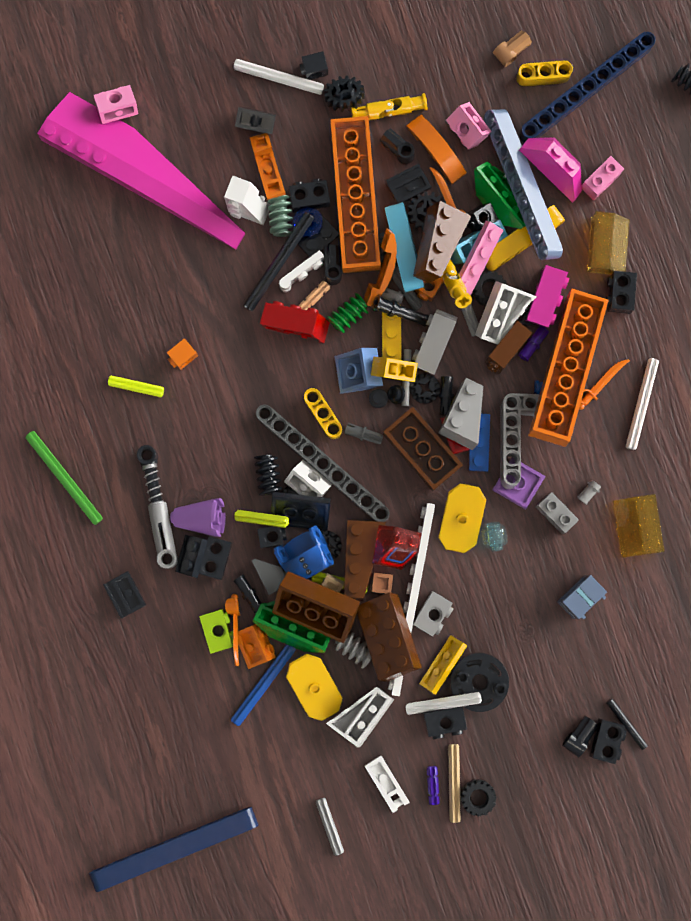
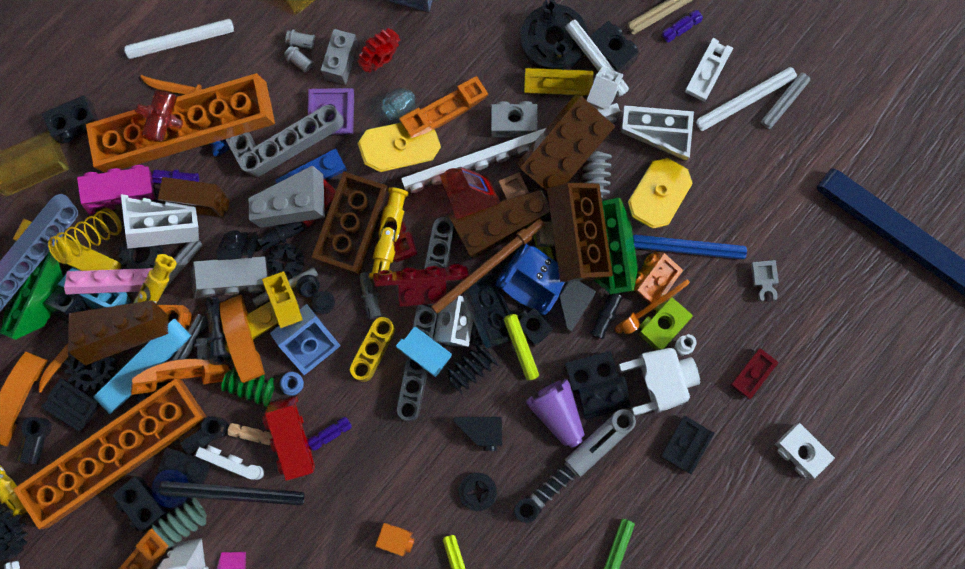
camera: 110 degrees left, 5 degrees down
none -> yellow piece [48,208,122,264]
none -> clear red pin [135,90,183,142]
none -> black plate [217,230,258,260]
none -> orange slope [220,294,265,383]
none -> medium blue plate [280,372,304,396]
none -> light grey pin [284,46,314,73]
none -> dark purple axle [308,417,352,451]
none -> red gear [357,28,400,73]
none -> yellow piece [368,187,408,279]
none -> dark red bracket [373,264,469,306]
none -> dark red plate [387,220,418,263]
none -> medium azure panel [396,327,452,377]
none -> orange slope [399,76,488,138]
none -> dark orange bar [431,218,545,314]
none -> black slope [454,417,502,451]
none -> black gear [459,473,497,511]
none -> white brick [587,66,623,110]
none -> white piece [617,348,700,416]
none -> white pin [674,334,696,356]
none -> white axle [696,67,797,131]
none -> dark red plate [730,348,779,400]
none -> light grey plate [751,260,779,302]
none -> white brick [775,423,835,479]

